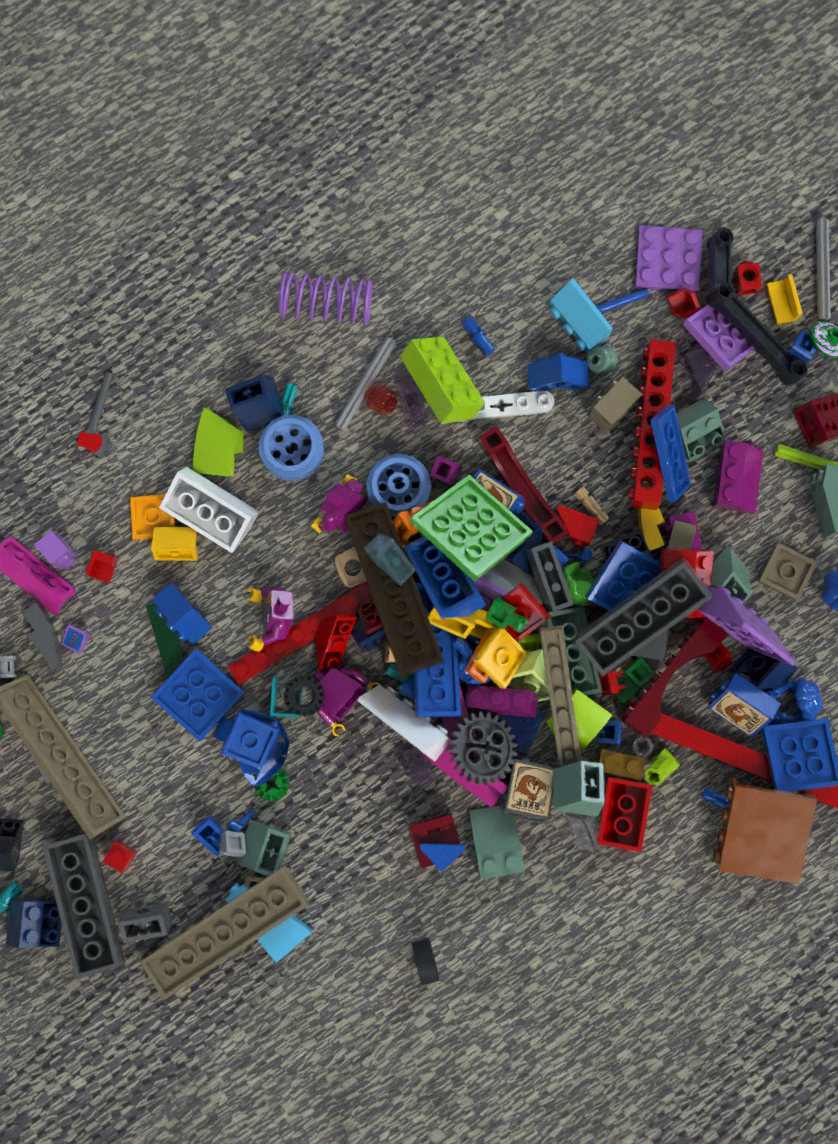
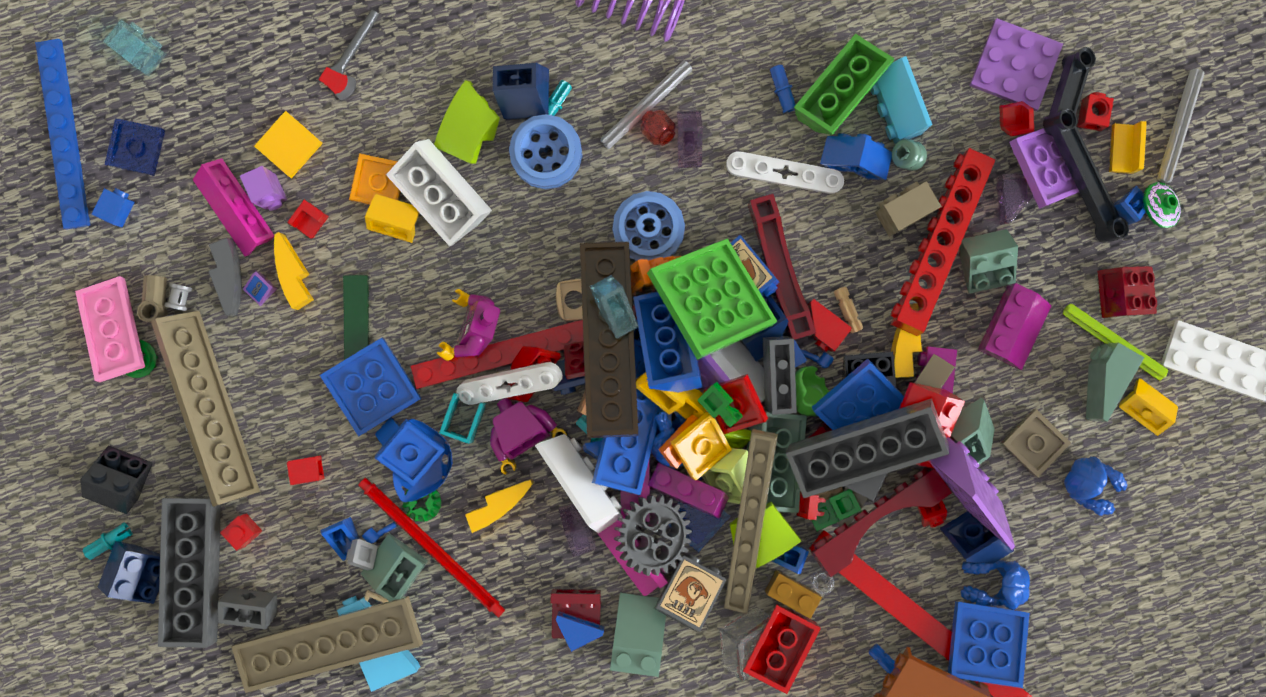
camera: 20 degrees right, 5 degrees up
blue brick [151,582,213,645] -> none
black tyre [283,675,325,716] -> none
magenta torso [311,473,368,534] -> none
lime brick [400,336,485,424] -> none
magenta brick [429,456,463,486] -> none
sand green slope [553,761,604,817] -> none
blue piece [596,288,649,313] -> none
lime piece [644,747,680,786] -> none
blue tile [651,404,691,502] -> none
brick [707,673,781,738] -> none
none -> yellow tile [254,111,323,179]
none -> yellow slope [274,232,314,310]
none -> red panel [287,455,325,485]
none -> red piece [358,478,505,618]
none -> white piece [457,362,563,405]
none -> yellow slope [465,479,534,533]
none -> bright green slope [794,34,894,135]

